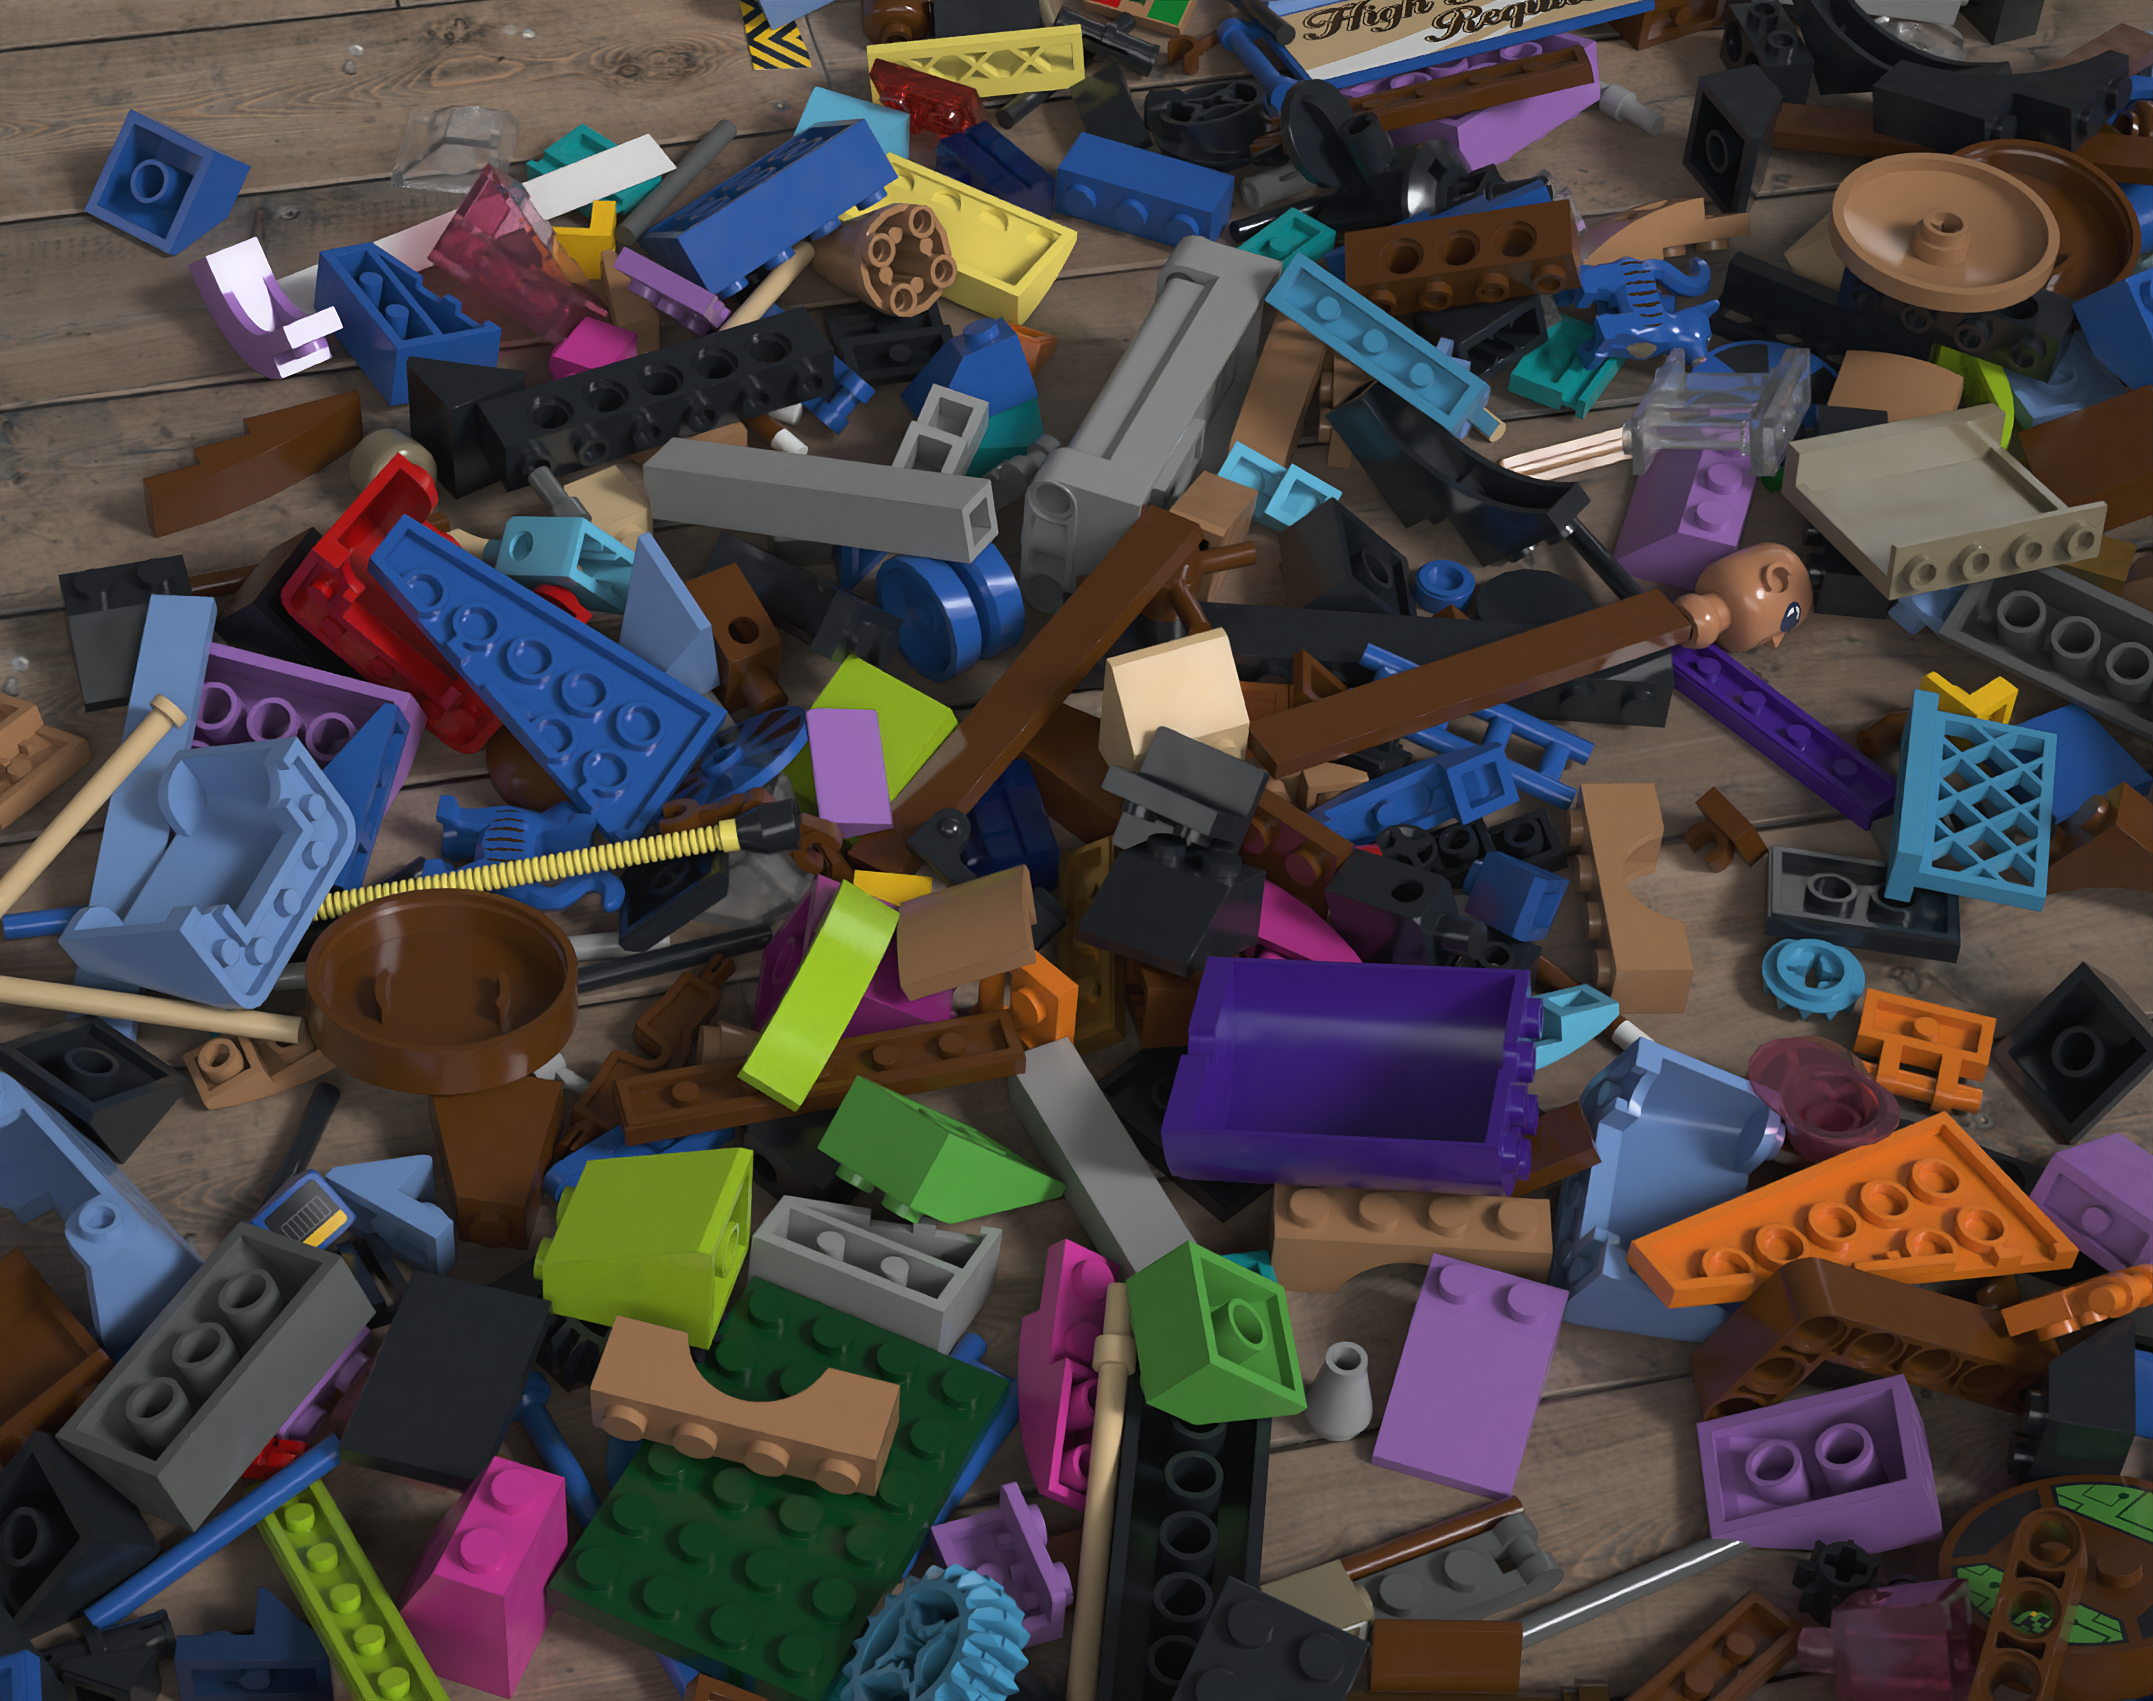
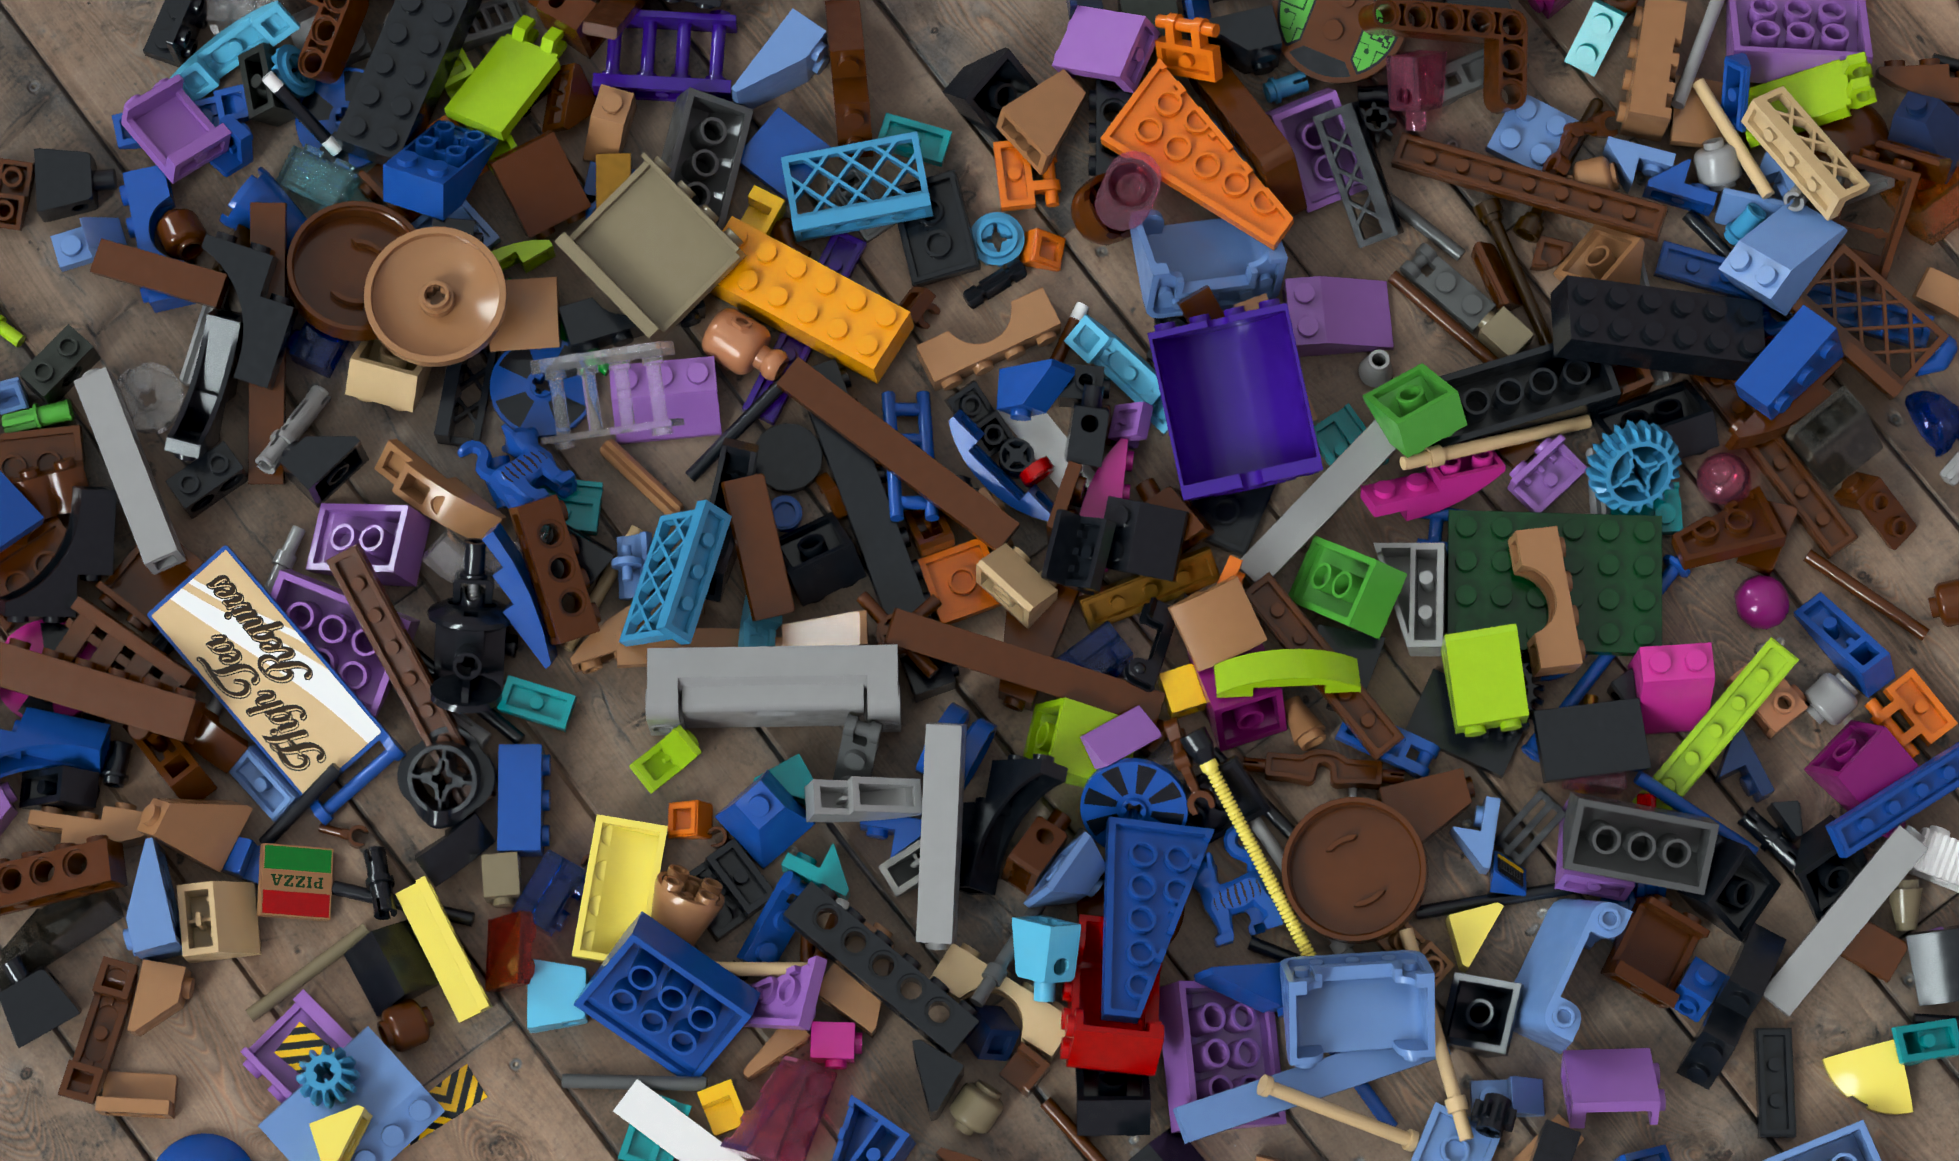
camera: 110 degrees left, 30 degrees up
none -> light grey pin [255,385,331,474]
none -> medium lavender slope [306,503,431,587]
none -> dark tan brick [481,852,523,908]
none -> lime bracket [629,725,702,794]
none -> light orange brick [710,216,914,384]
none -> reddish brown slope [721,473,795,622]
none -> teal slope [781,843,850,901]
none -> teal plate [877,113,952,167]
none -> black axle [963,259,1027,309]
none -> dark blue panel [965,1004,1021,1061]
none -> medium nougat slope [996,69,1086,175]
none -> orange slope [1019,228,1066,272]
none -> dark azure pin [1262,70,1309,104]
none -> black fence [1313,101,1404,248]
none -> light yellow slope [1445,902,1504,973]

